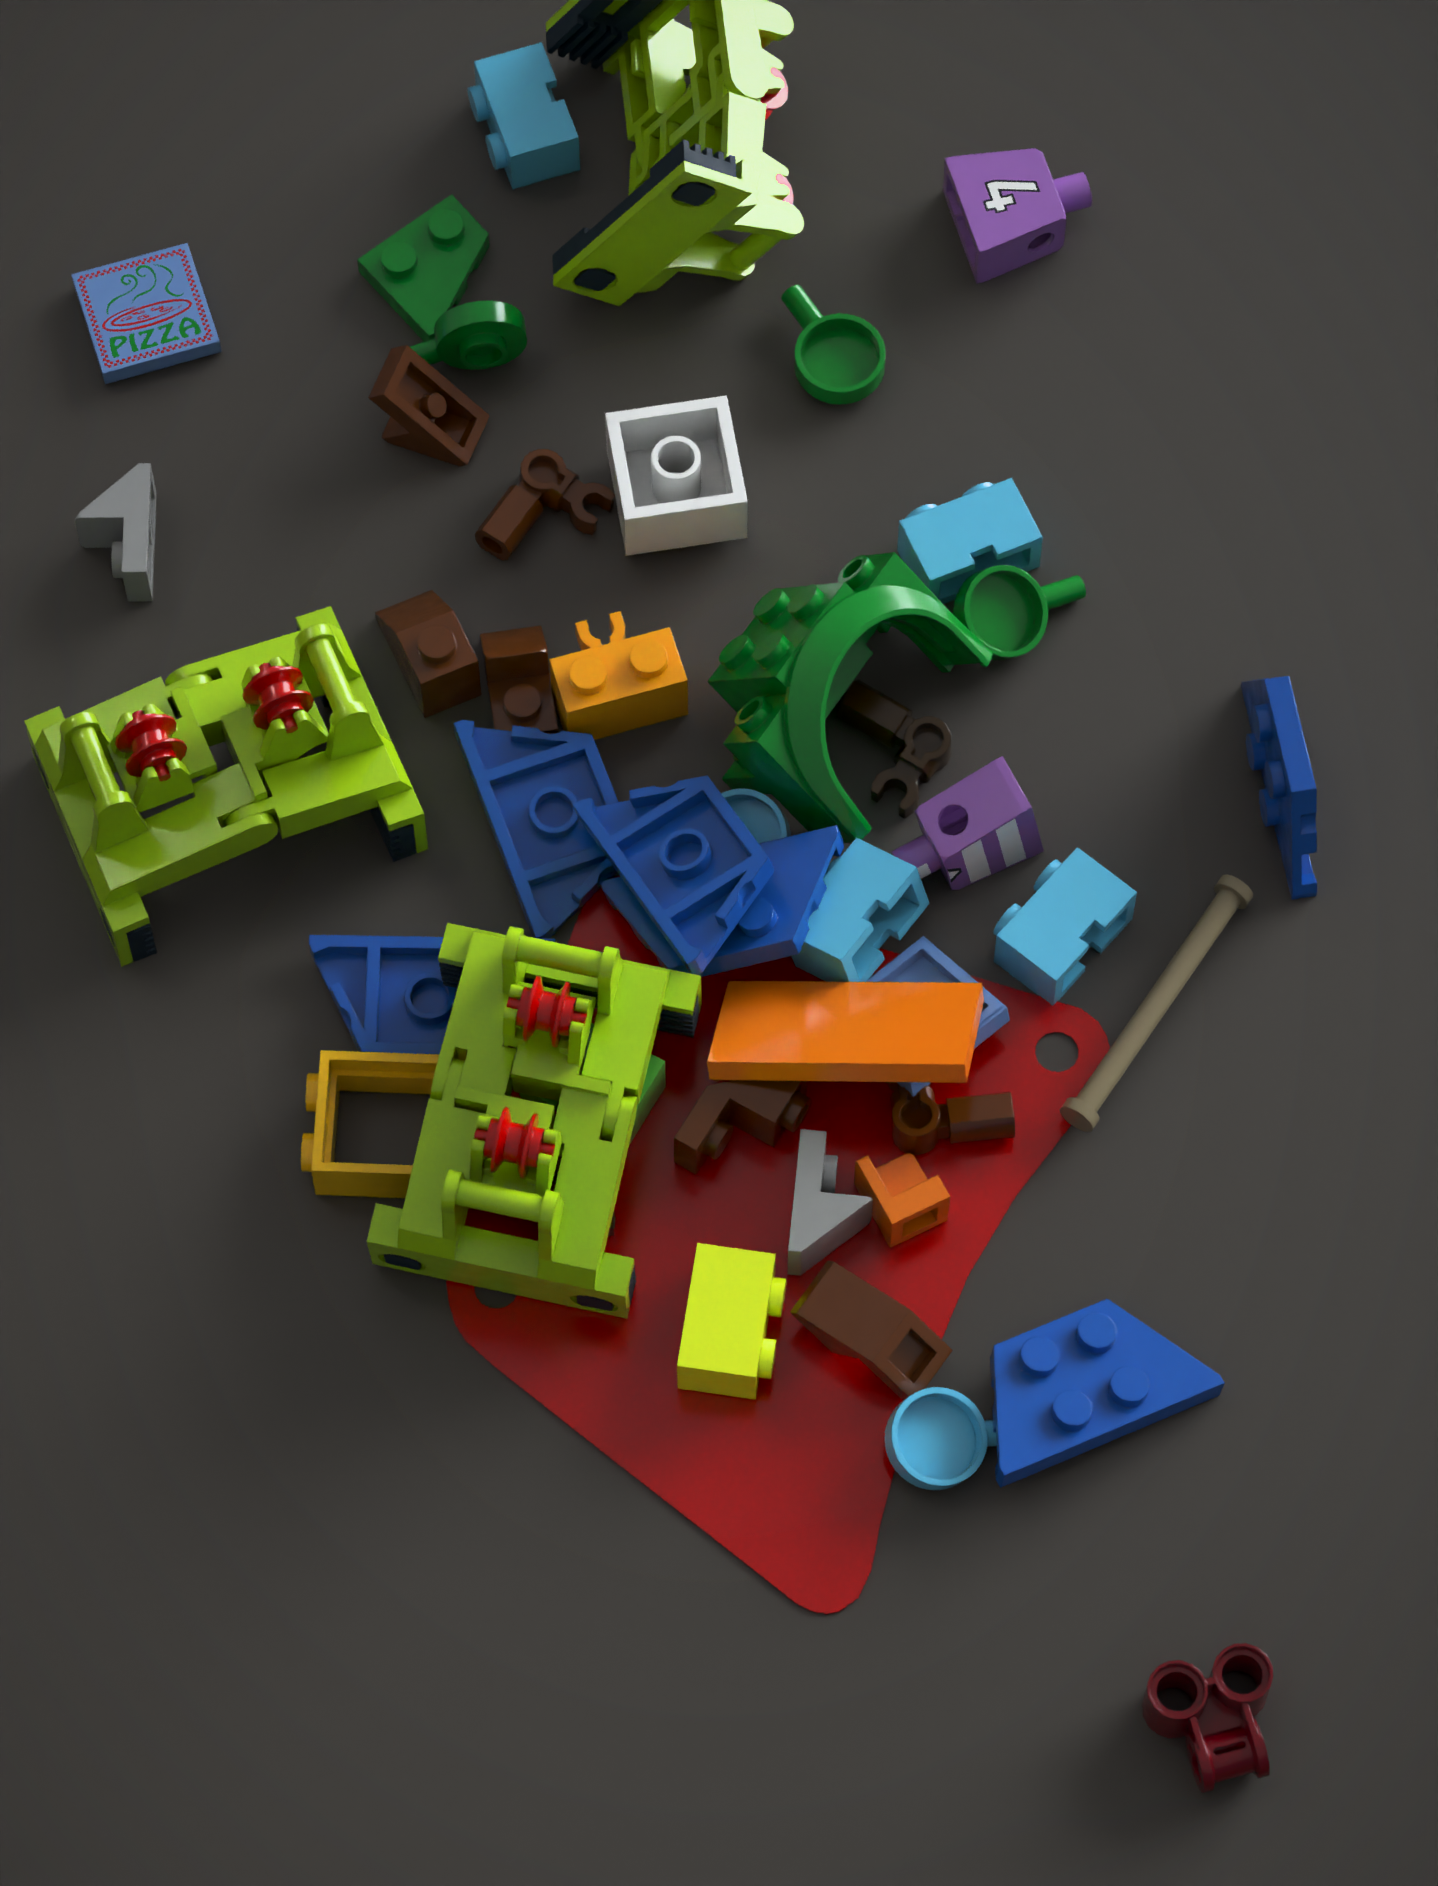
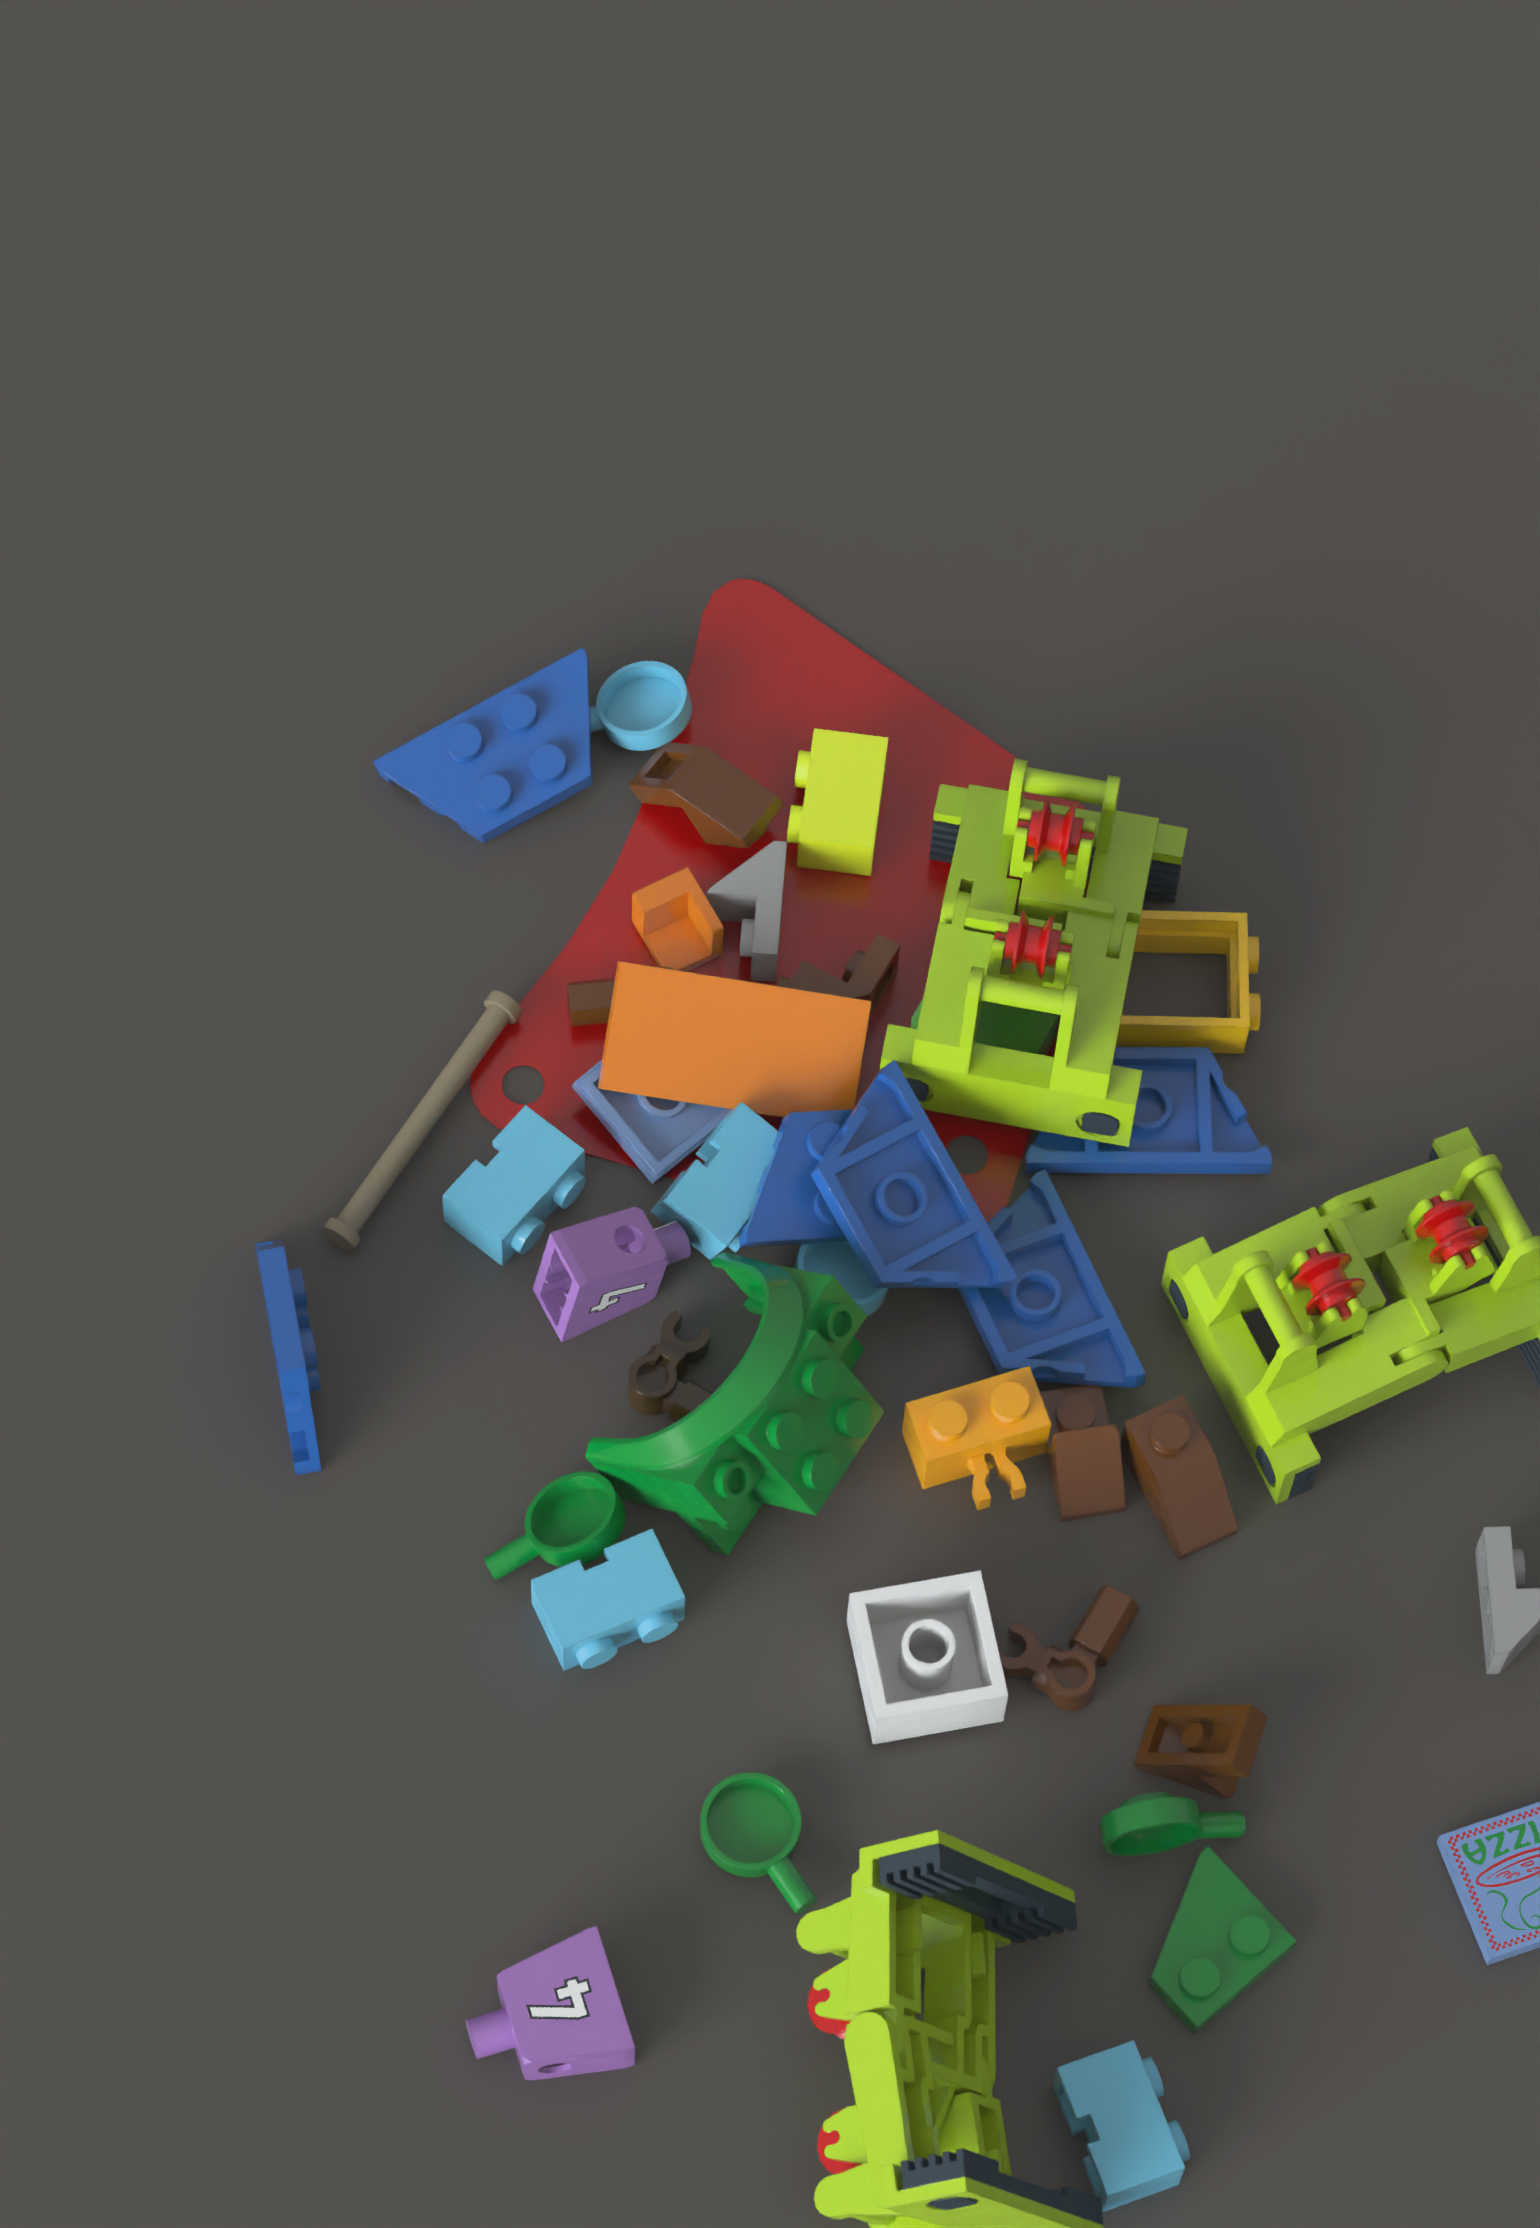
camera: 175 degrees right, 0 degrees up
dark red piece [1142,1643,1274,1793] -> none

